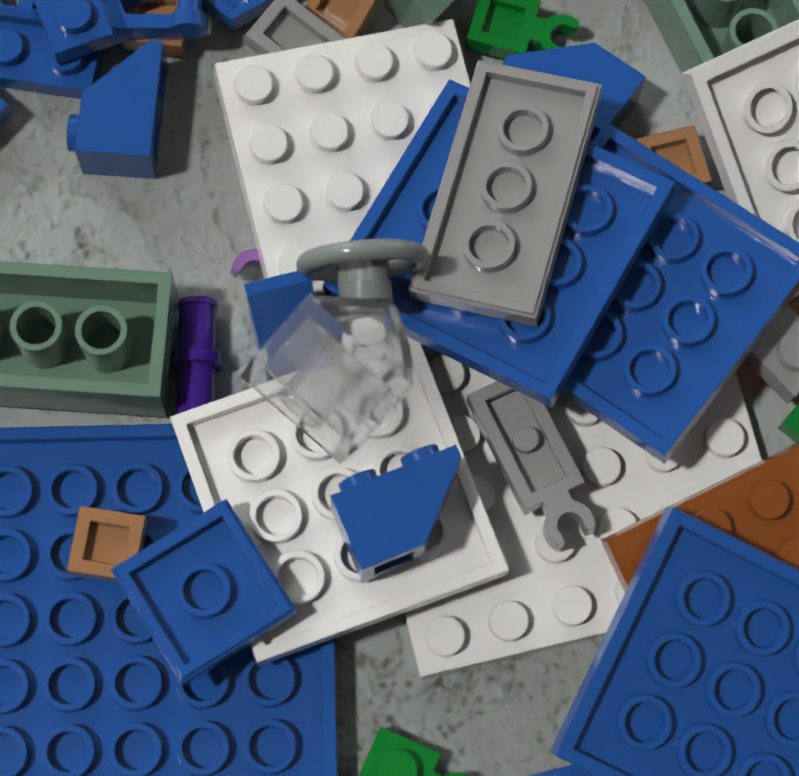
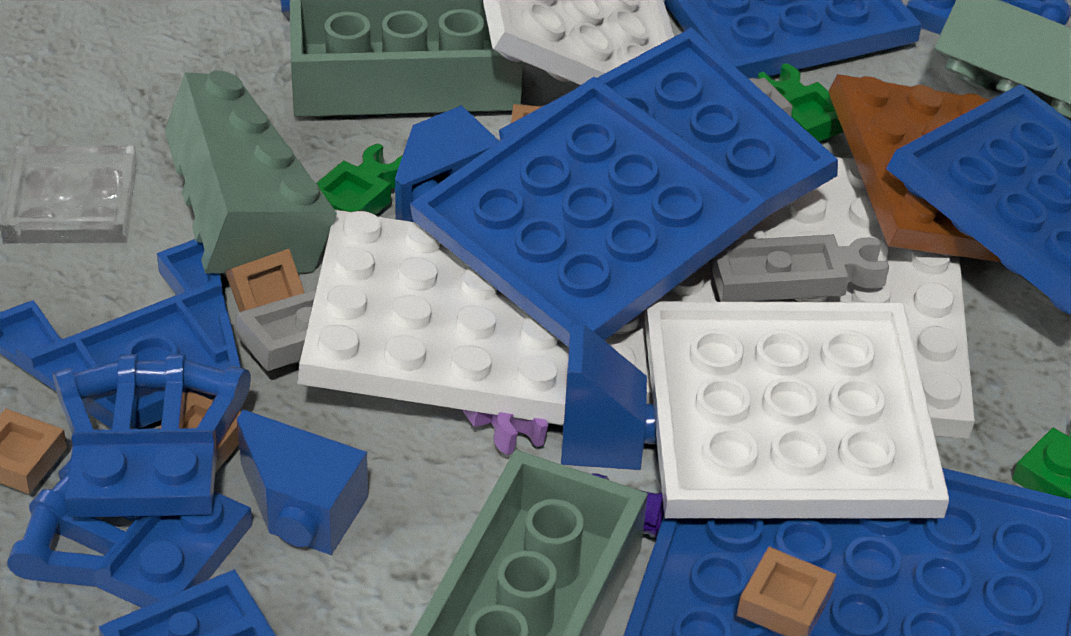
camera: 70 degrees left, 30 degrees down
blue tile [111,499,298,687] -> none
clear piece [240,239,430,464] -> none
blue slope [330,444,461,582] -> none
light grey tile [408,60,603,327] -> none

